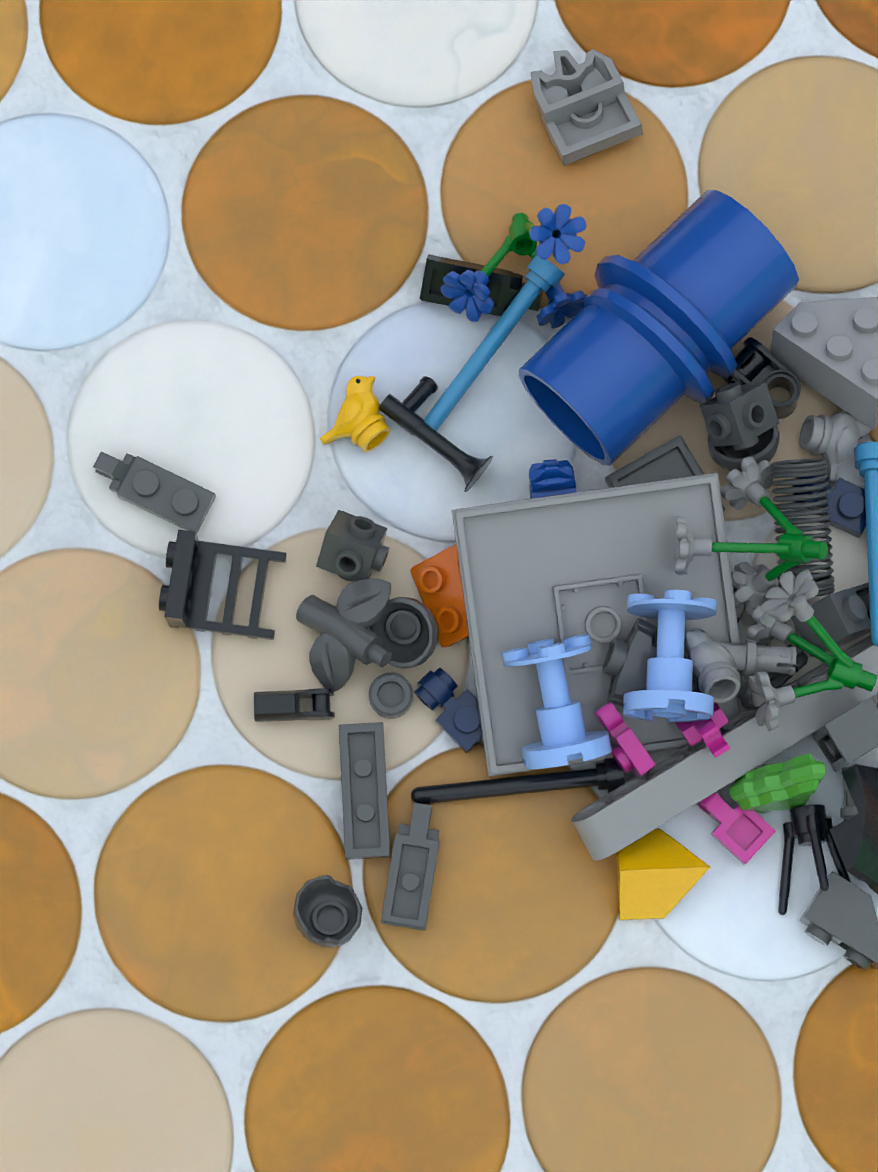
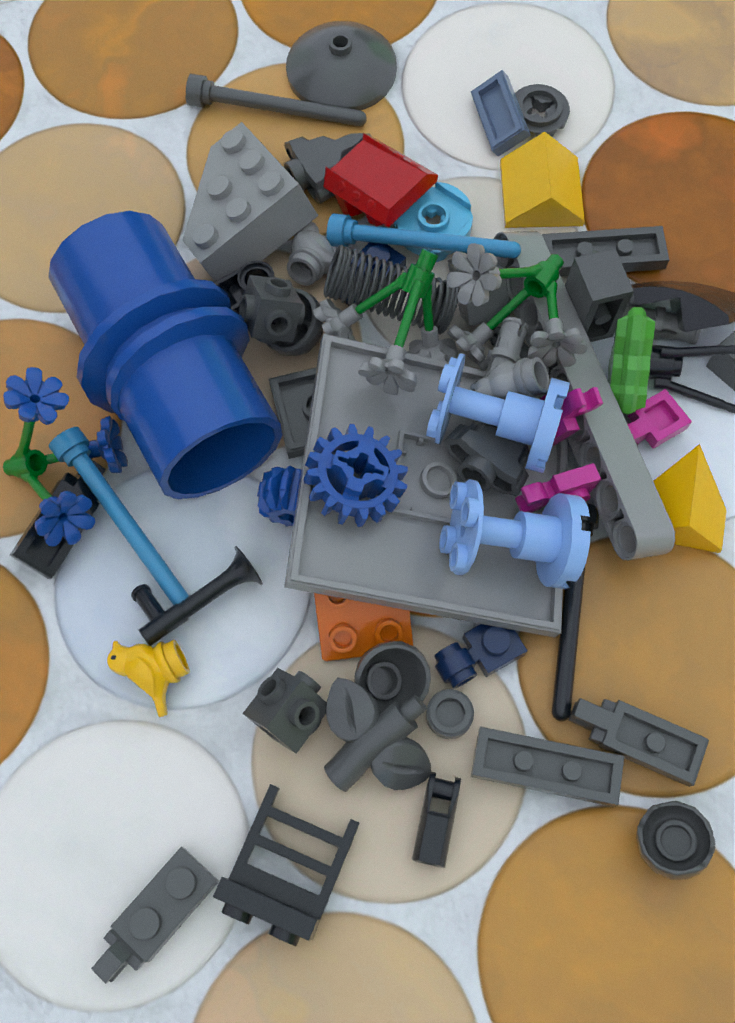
camera: 75 degrees left, 10 degrees down
none -> blue gear [304,424,408,527]

